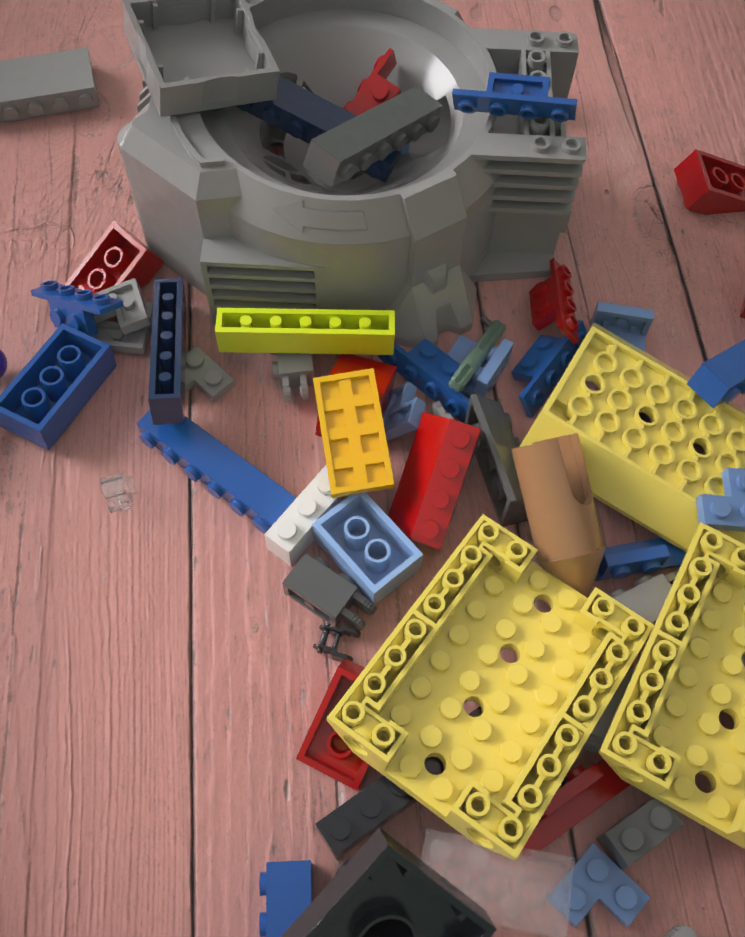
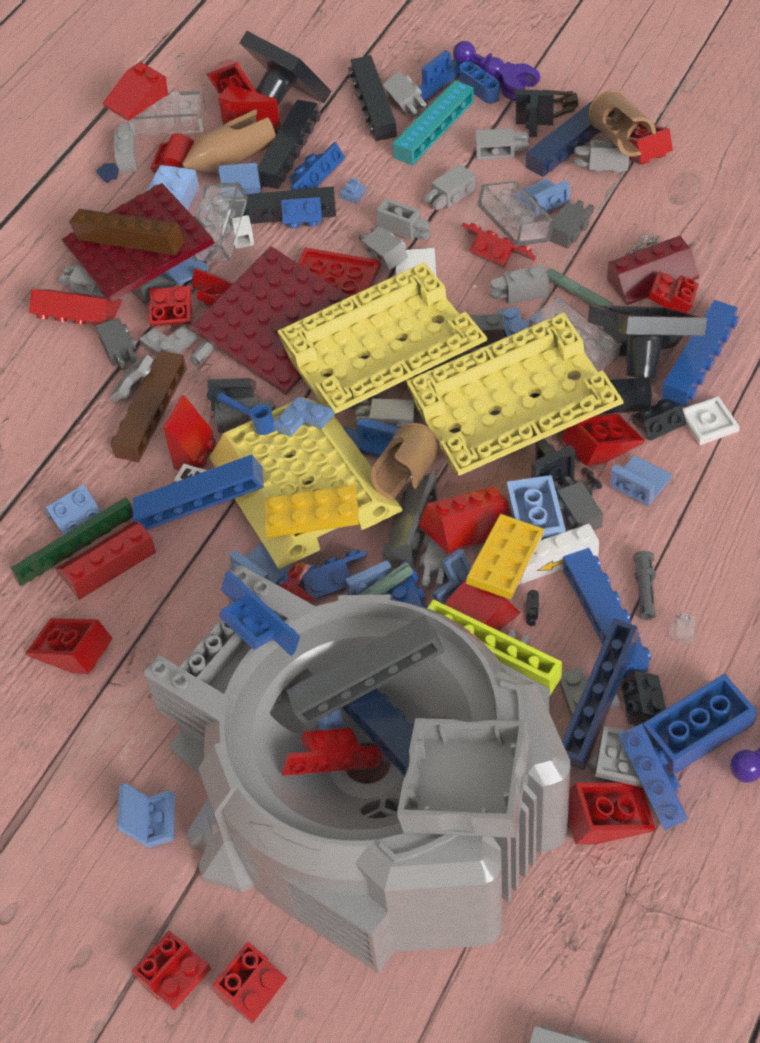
camera: 140 degrees left, 10 degrees down
none -> yellow plate [265,485,359,538]
none -> black piece [526,590,539,626]
none -> black bracket [531,438,575,485]
none -> medium blue bracket [610,456,672,507]
none -> black bracket [621,670,666,725]
none -> black bracket [631,399,686,441]
none -> dark grey pin [633,551,656,620]
none -> white tile [683,396,740,445]

